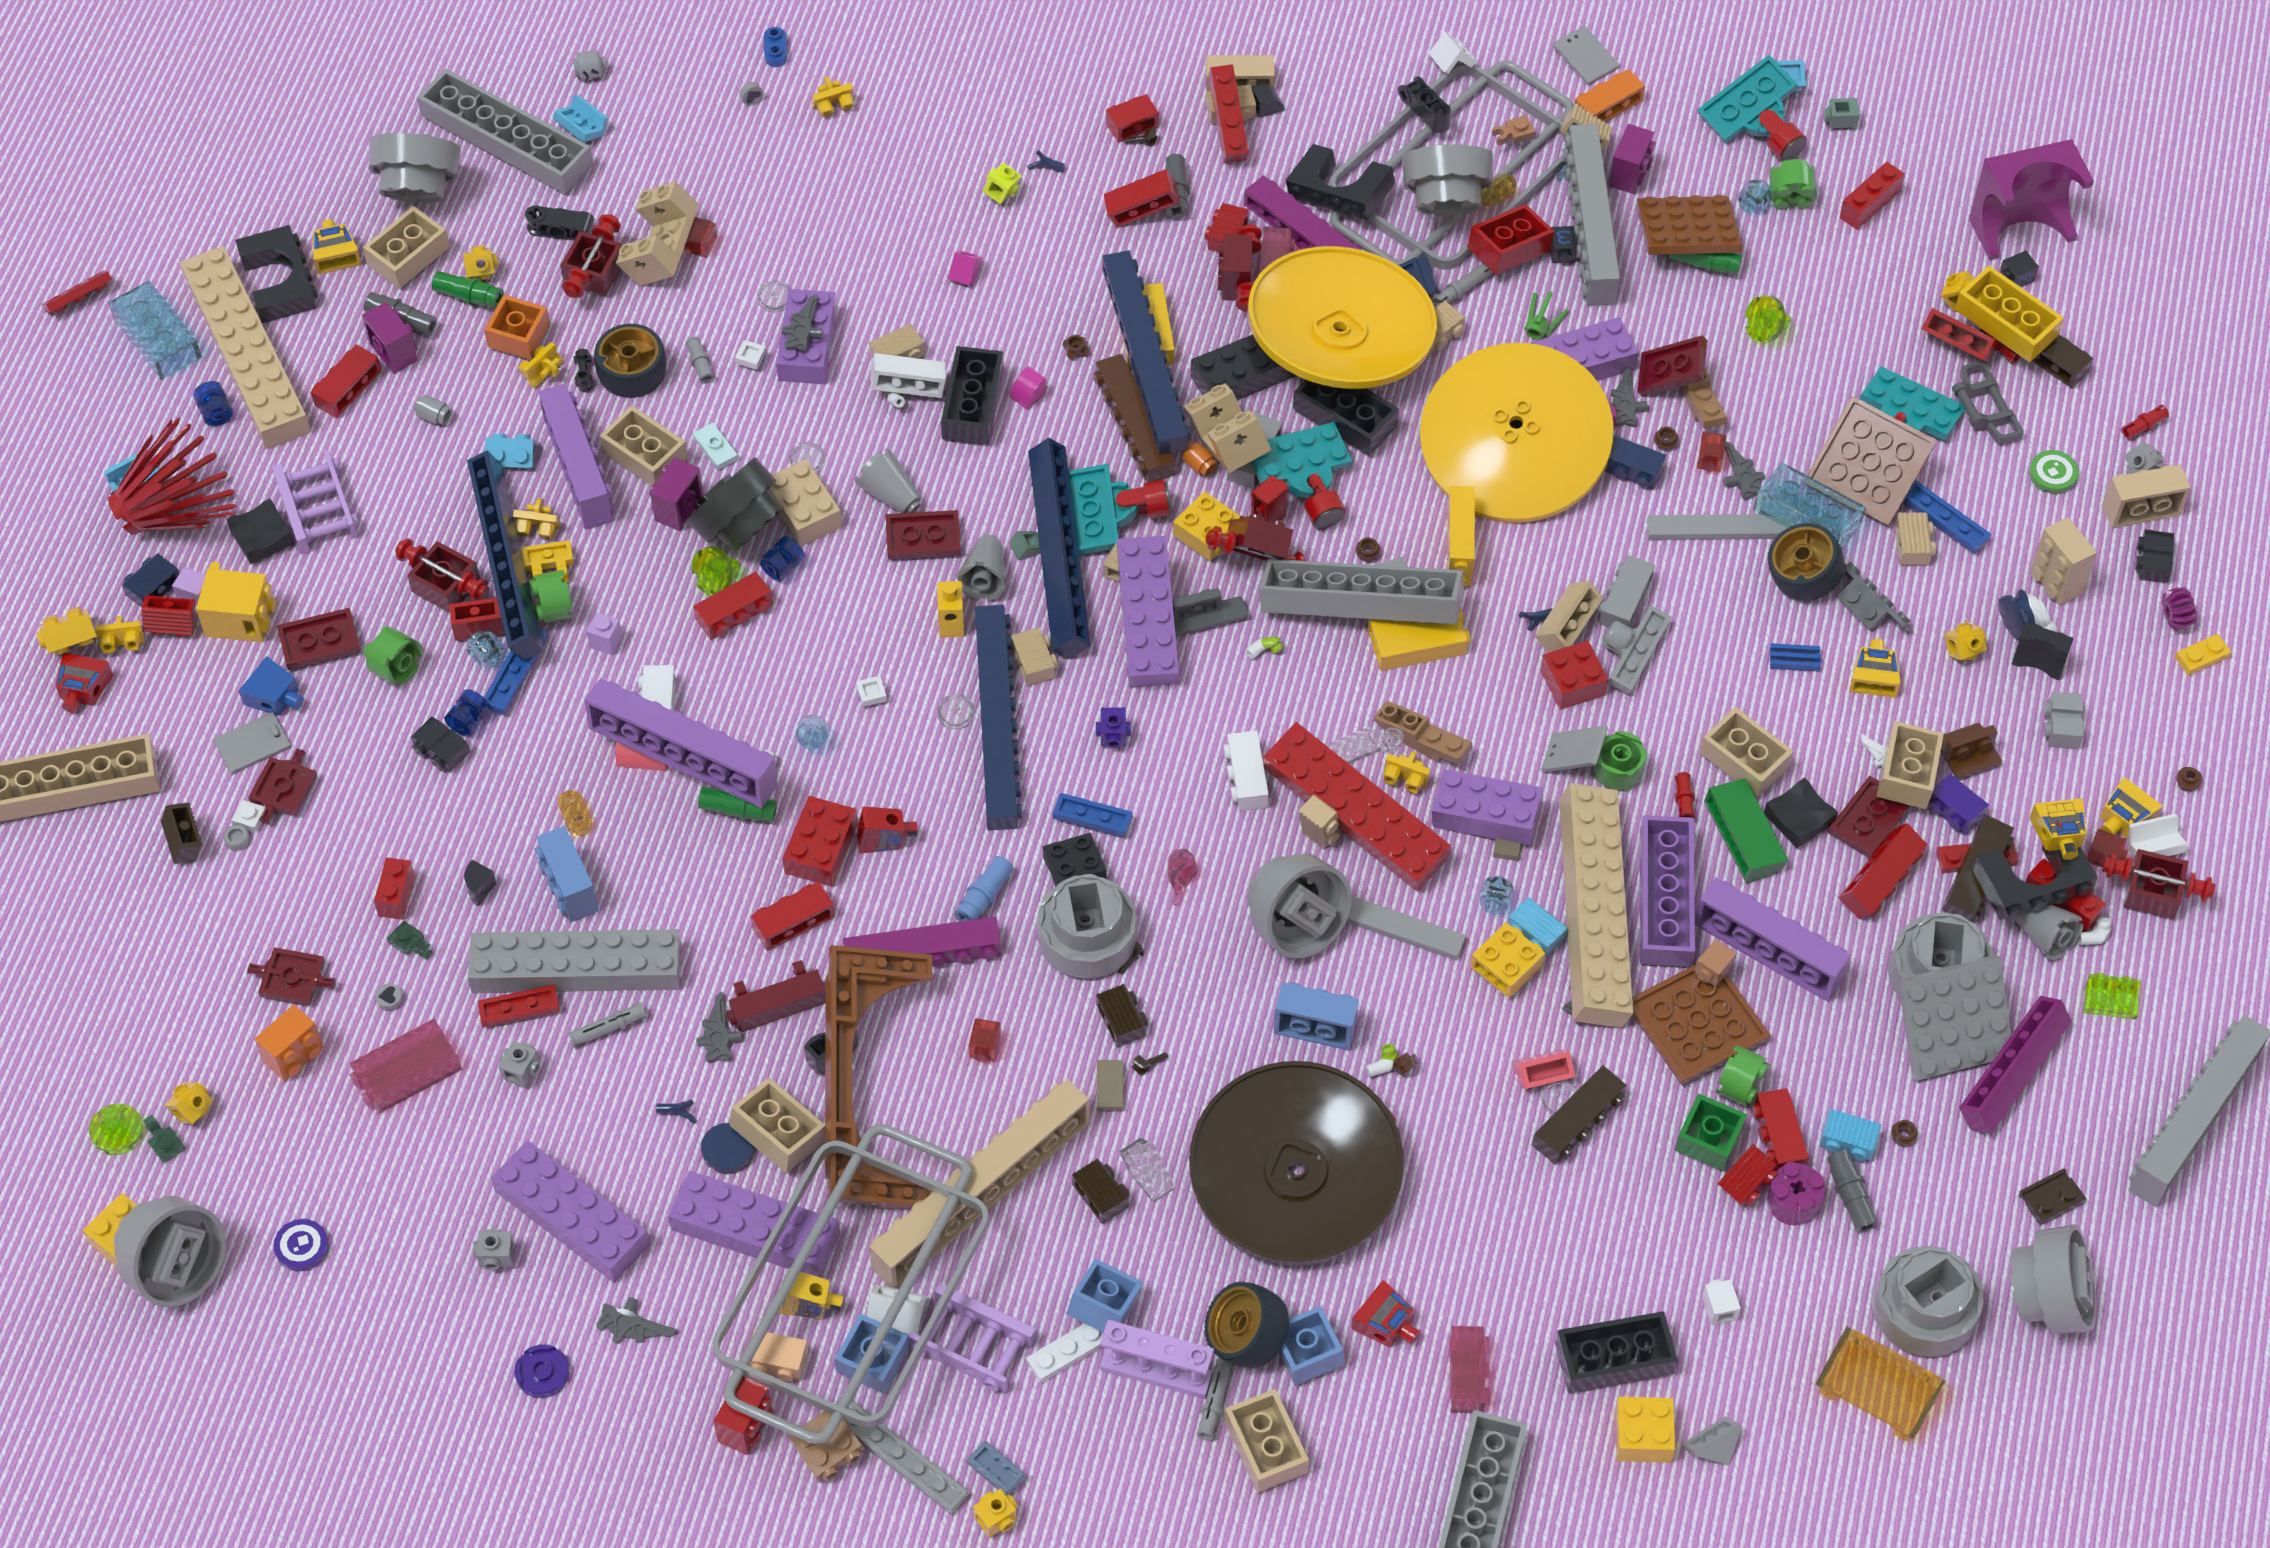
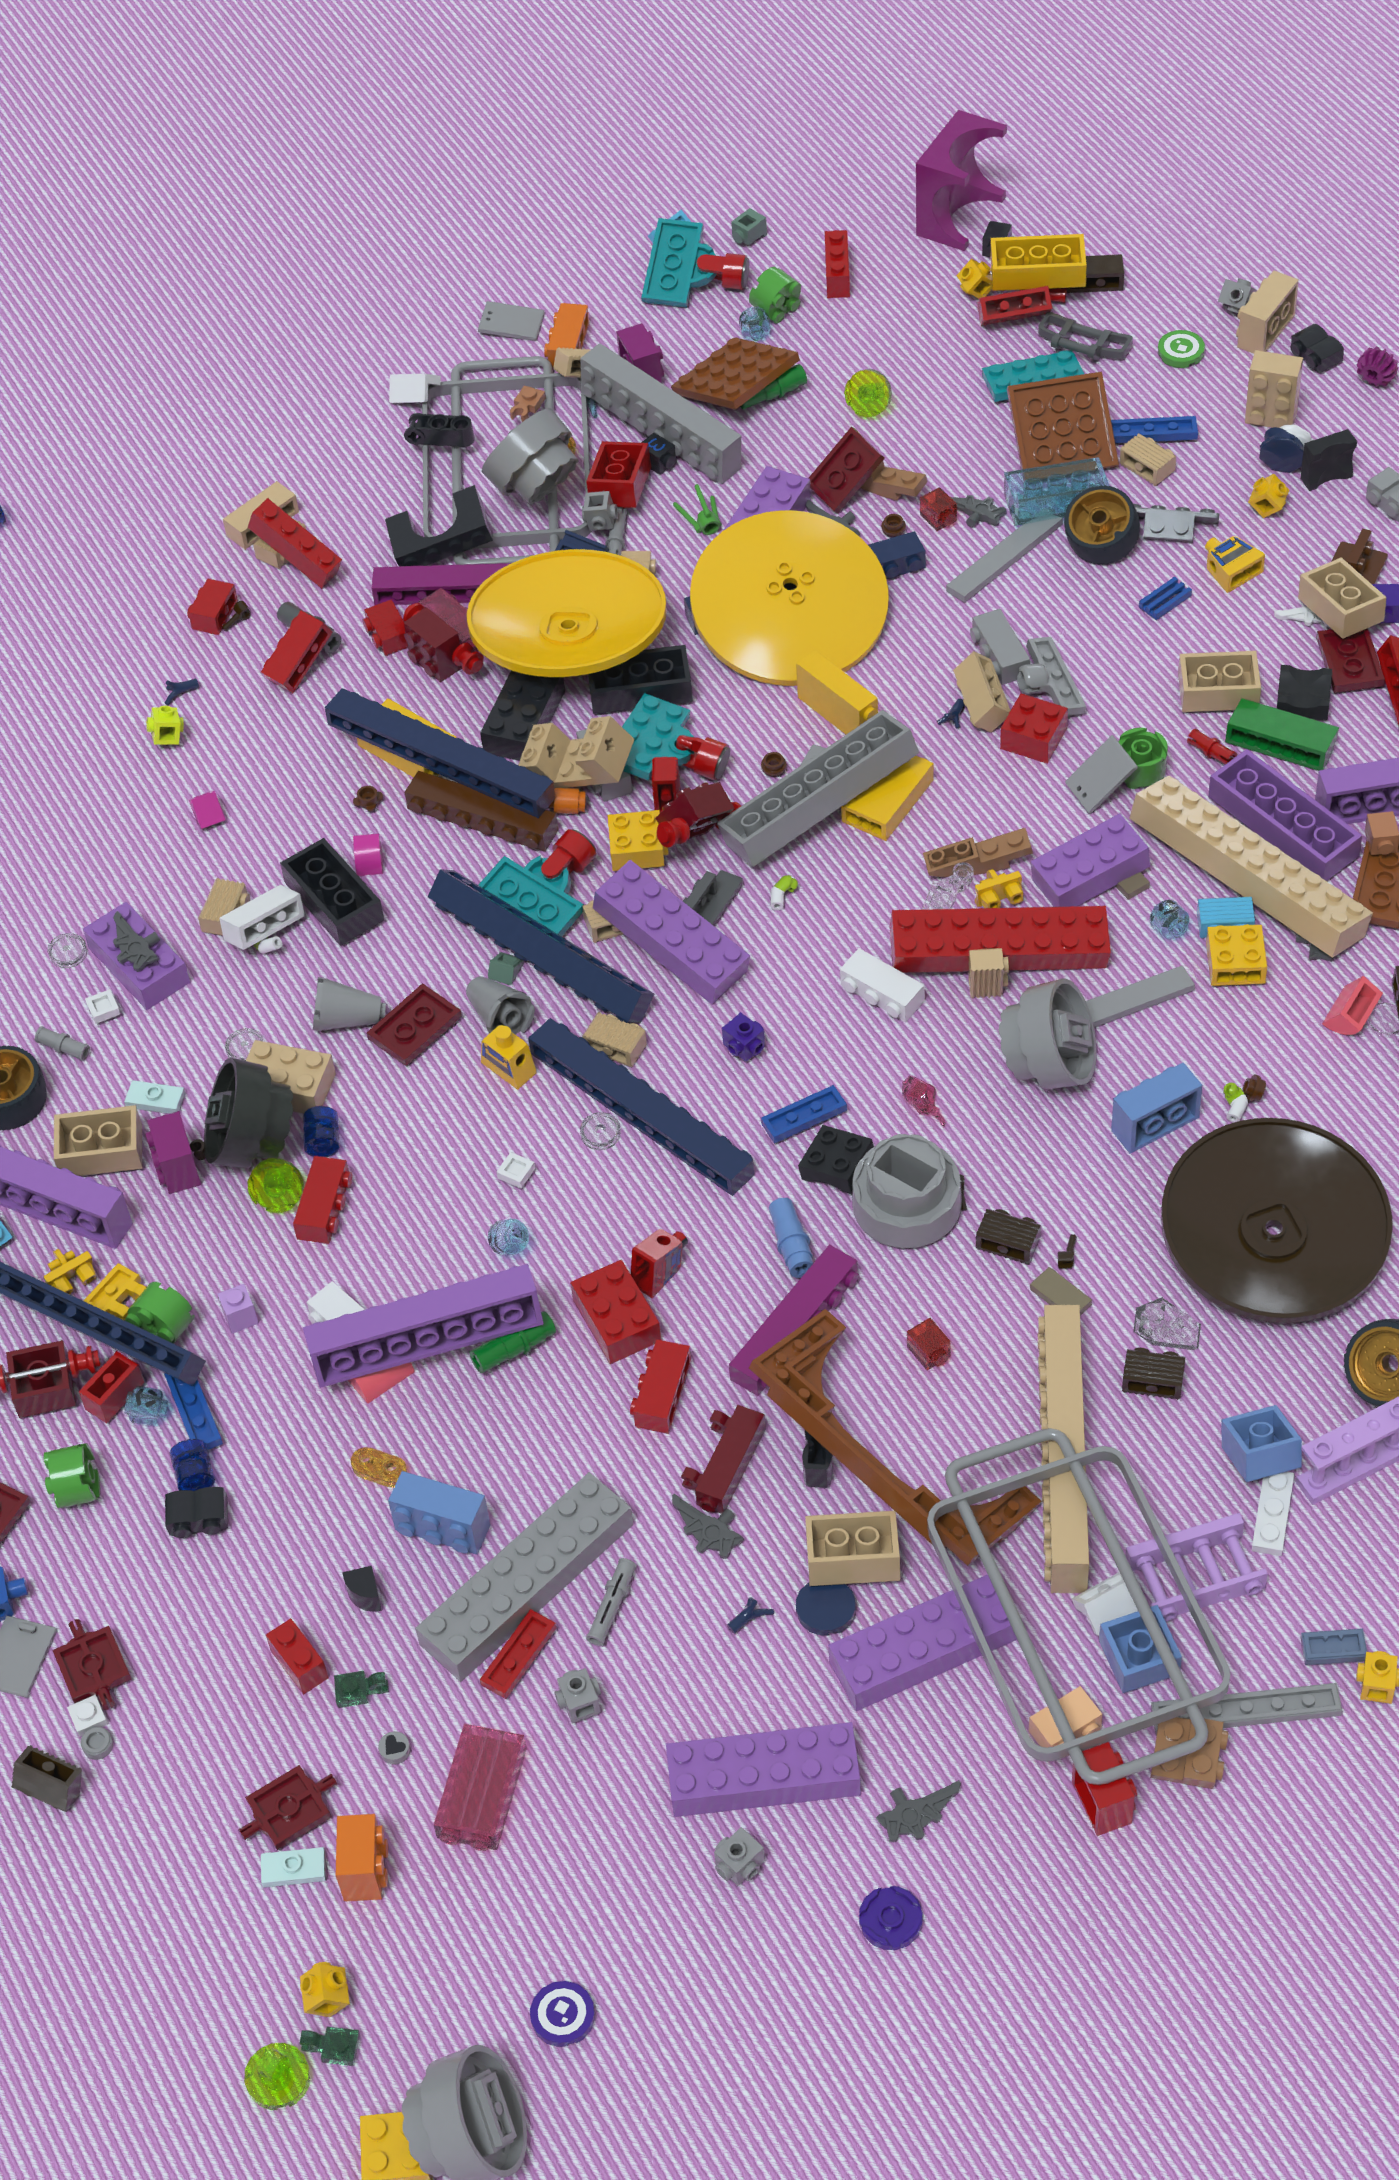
camera: 40 degrees left, 5 degrees down
yellow torso [778,1268,843,1319] -> none
black brick [1252,84,1285,118] -> none
red pin [2121,404,2169,440] -> none
none -> light aqua plate [261,1847,326,1888]
none -> light grey brick [582,491,618,531]

